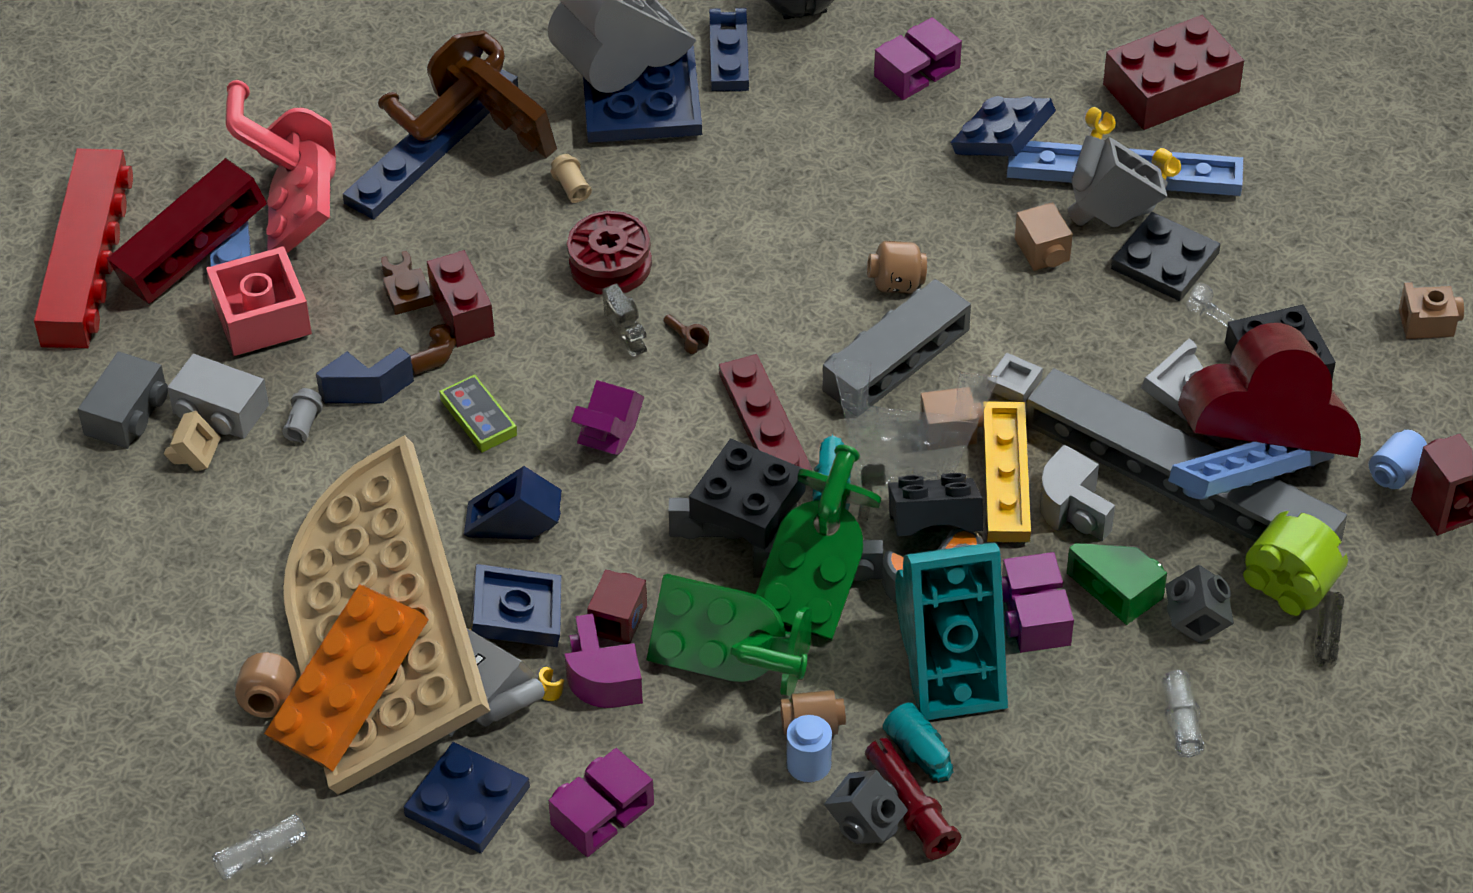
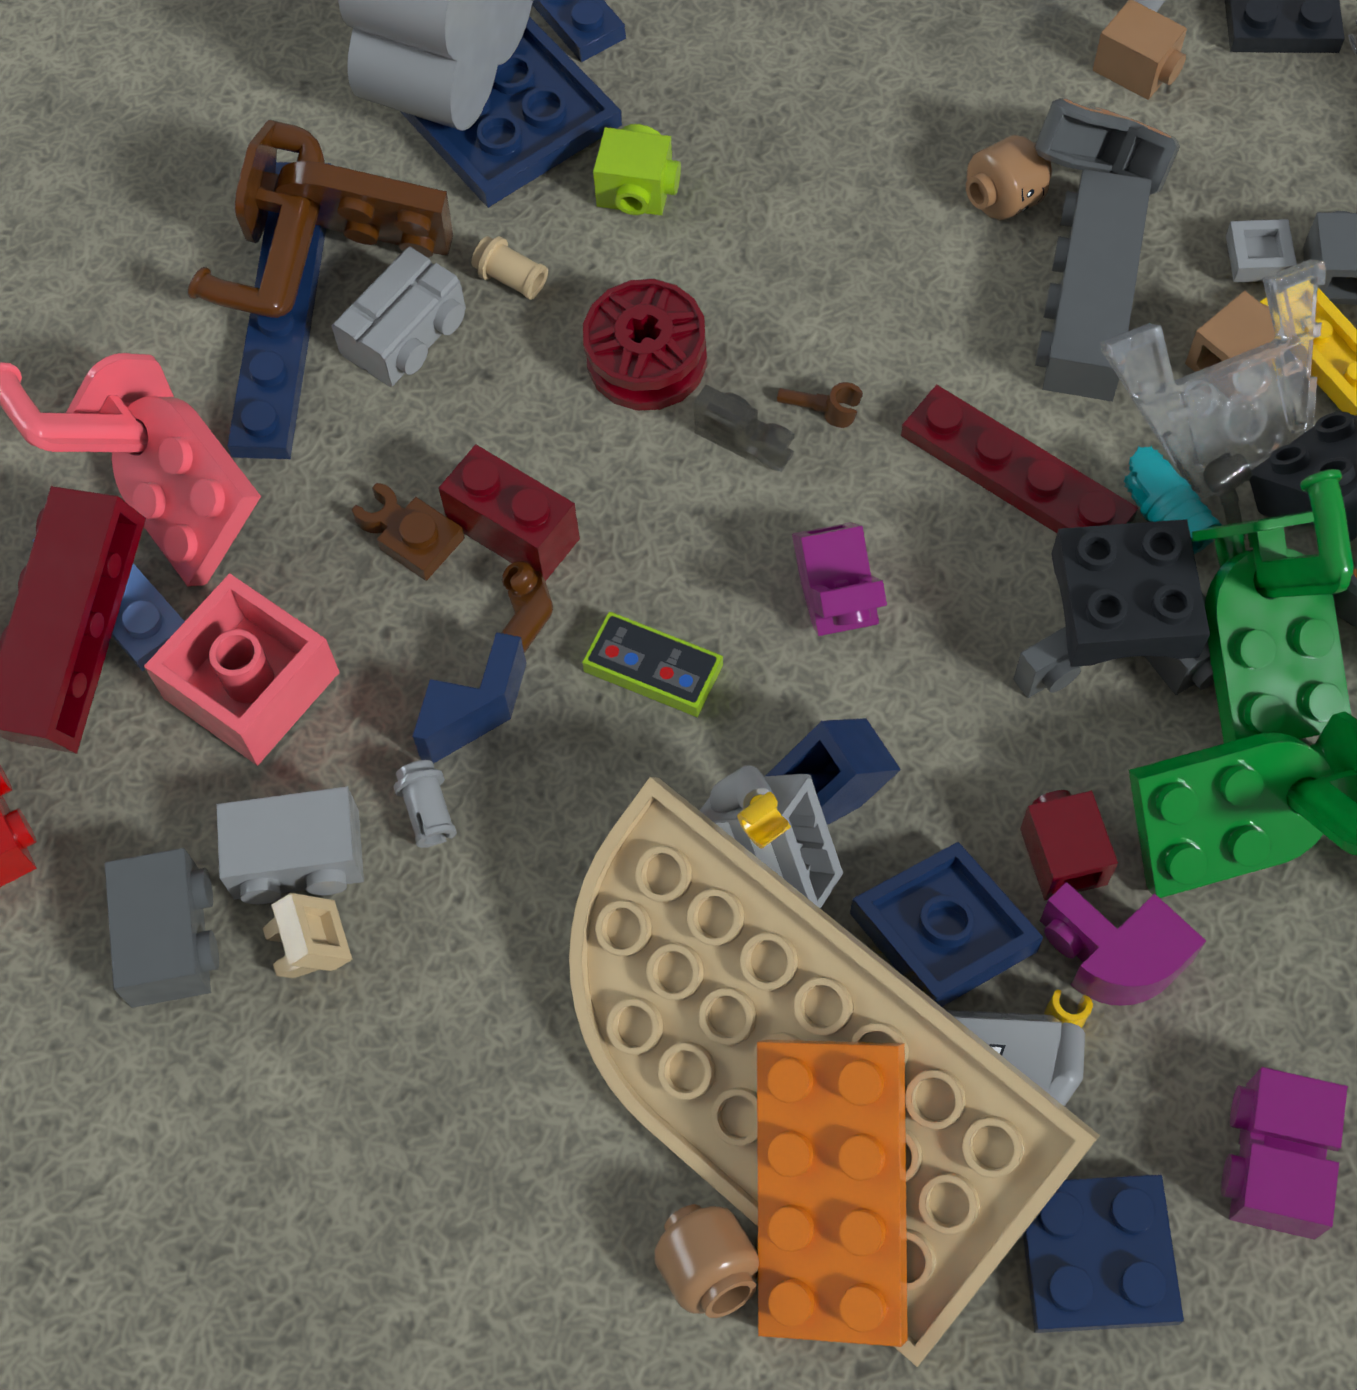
camera: 30 degrees left, 15 degrees up
none -> light grey brick [331,246,466,387]
none -> lime brick [593,124,681,216]
none -> light grey torso [700,765,843,908]
none -> dark grey animal [1034,98,1180,195]

